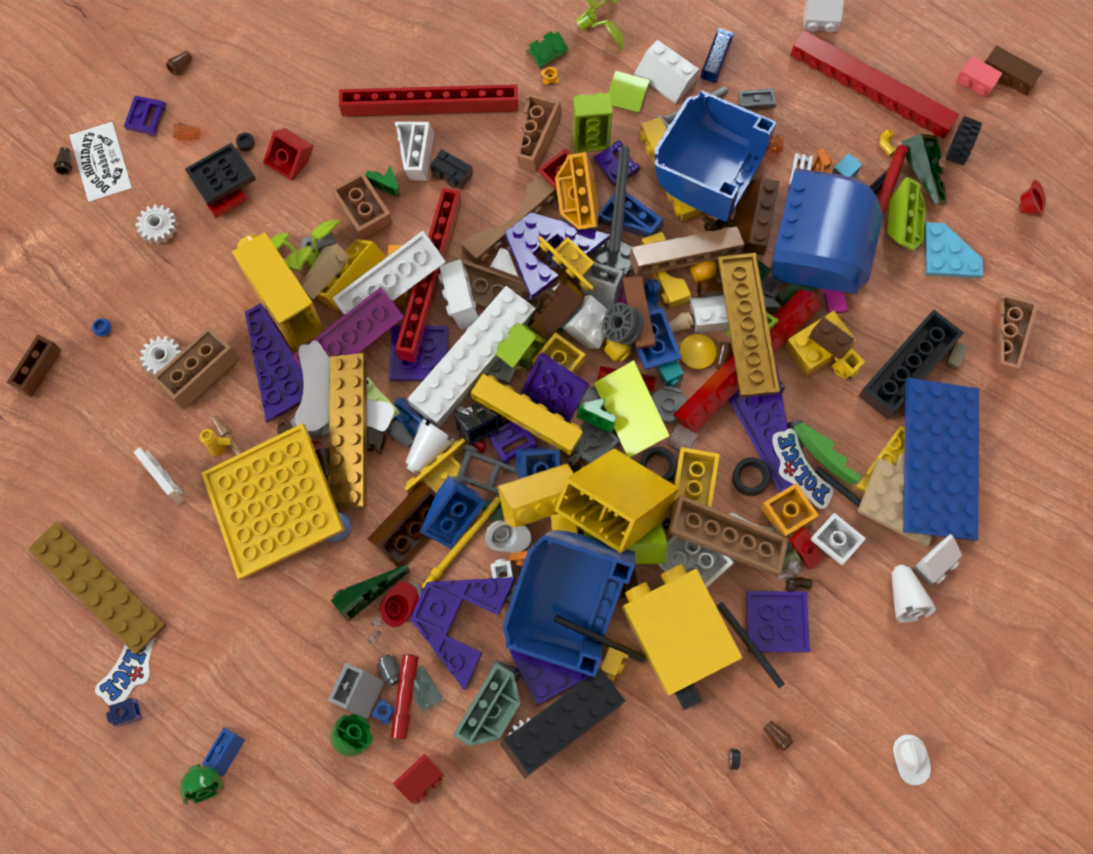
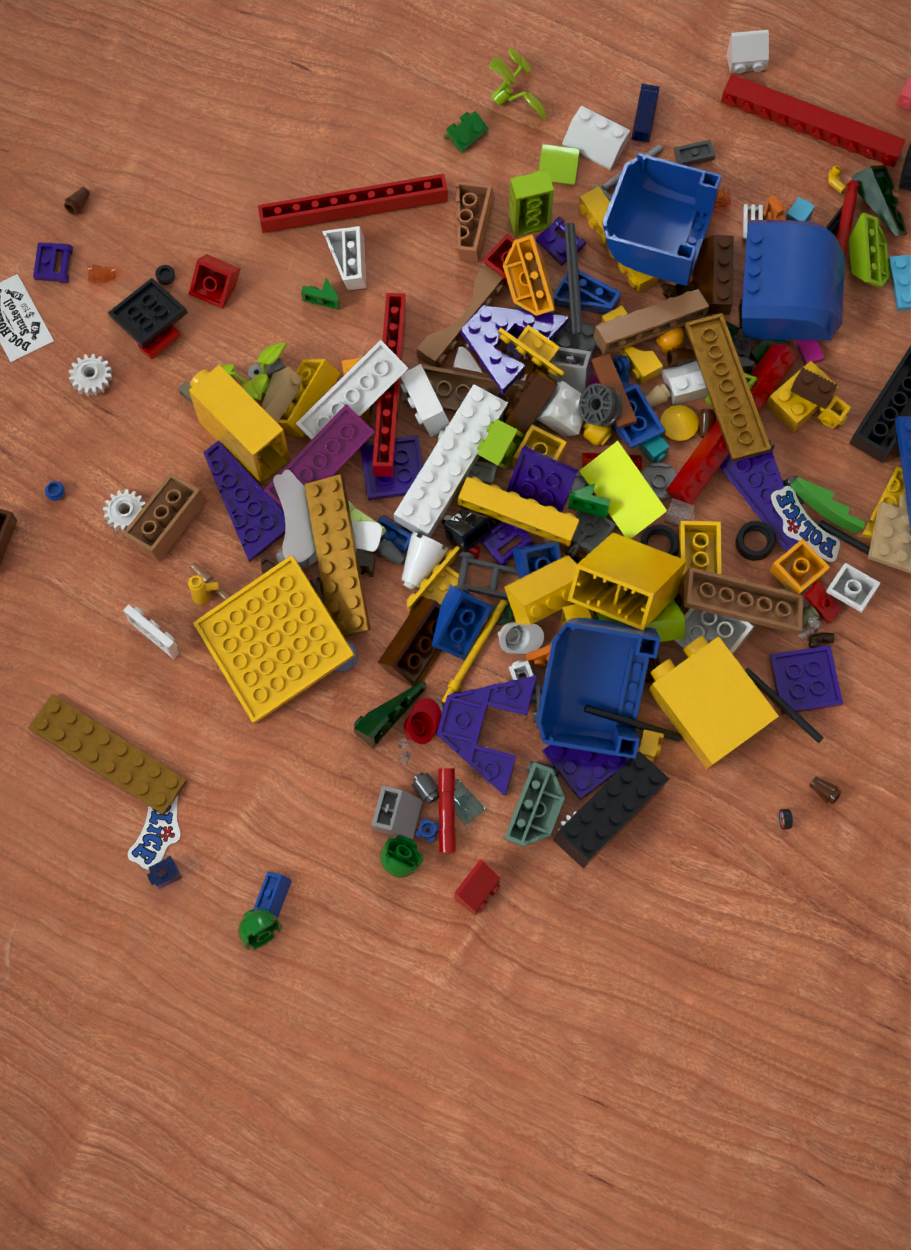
camera: 10 degrees left, 0 degrees up
nougat brick [331,172,393,240] -> none
black brick [430,150,473,190] -> none
light orange plate [541,67,560,85] -> none
black plate [675,684,702,711] -> none

